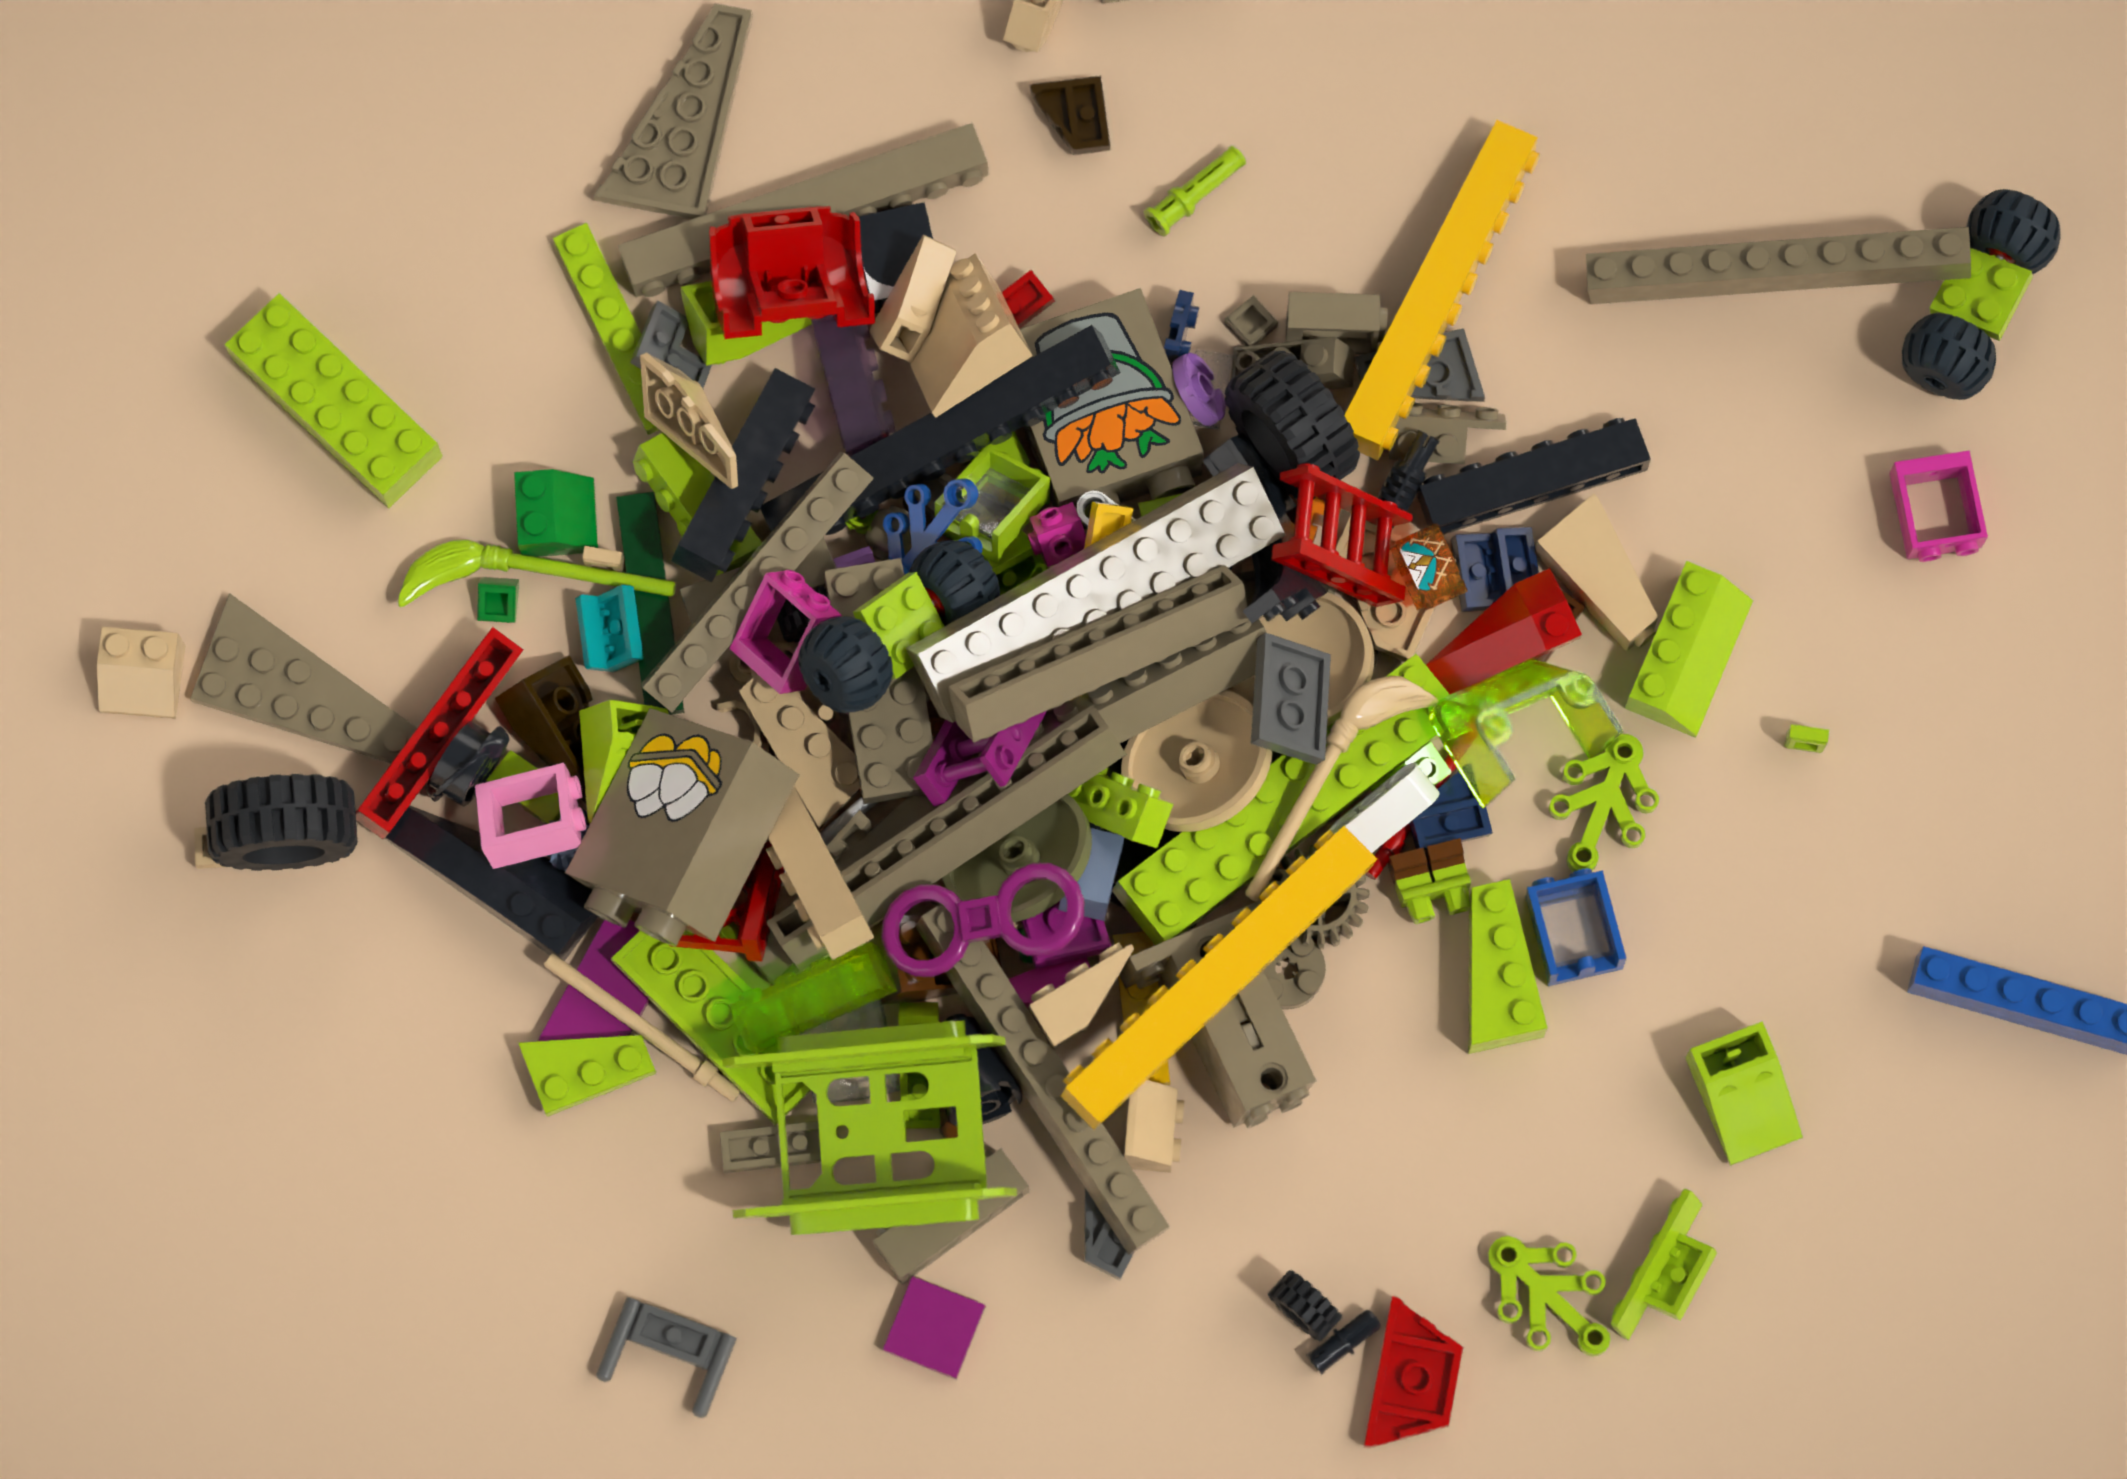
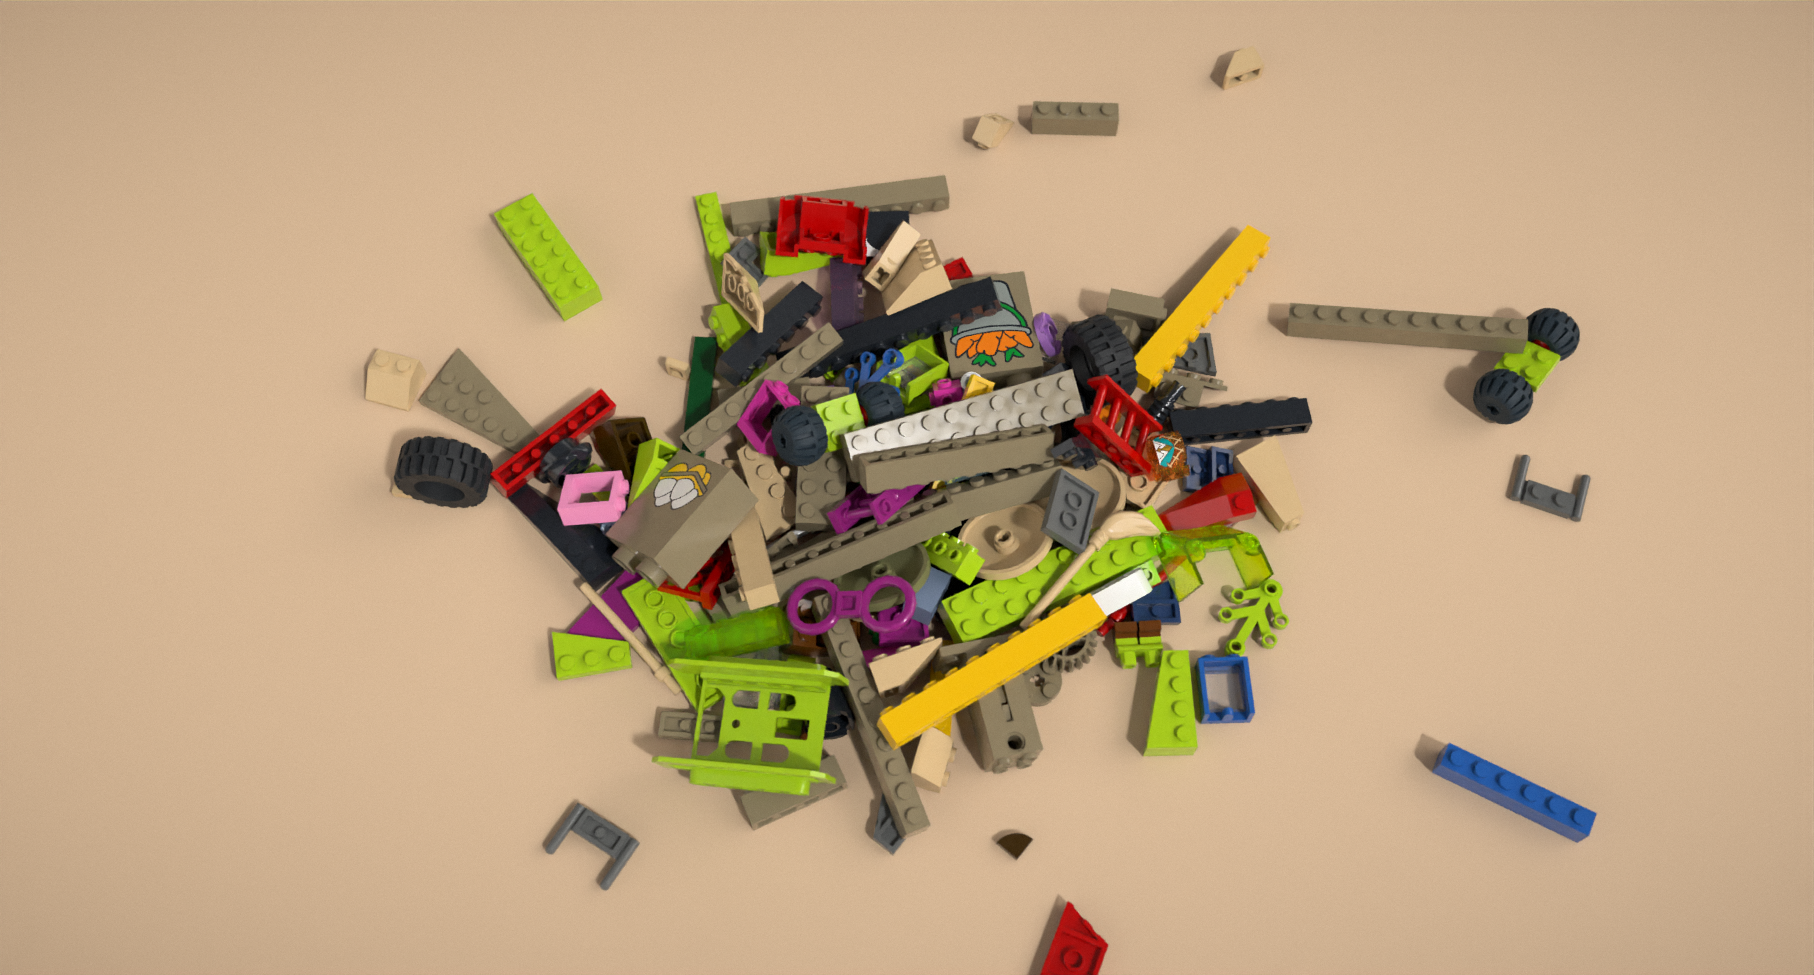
camera: 10 degrees right, 10 degrees down
lime piece [398,540,676,607] -> none
green slope [477,577,519,623] -> none
green slope [514,469,598,557] -> none
teal bracket [575,585,644,672] -> none
dark tan wing [594,4,752,219] -> none
magenta tile [883,1276,986,1380] -> none
dark brown wing [1030,76,1110,155] -> none
lime pin [1144,145,1246,237] -> none
dark blue wing [1164,290,1200,368] -> none
dark tan tile [1225,295,1278,346] -> none
black tyre [1268,1270,1342,1342] -> none
black axle [1306,1310,1381,1375] -> none
lime plant [1488,1236,1610,1357] -> none
lime bracket [1611,1188,1717,1341] -> none
lime slope [1625,561,1753,738] -> none
lime slope [1685,1021,1803,1166] -> none
lime tile [1785,724,1829,753] -> none
dark pink window [1889,450,1988,562] -> none
none -> dark brown tile [997,833,1033,861]
none -> dark grey plate [1510,455,1591,522]

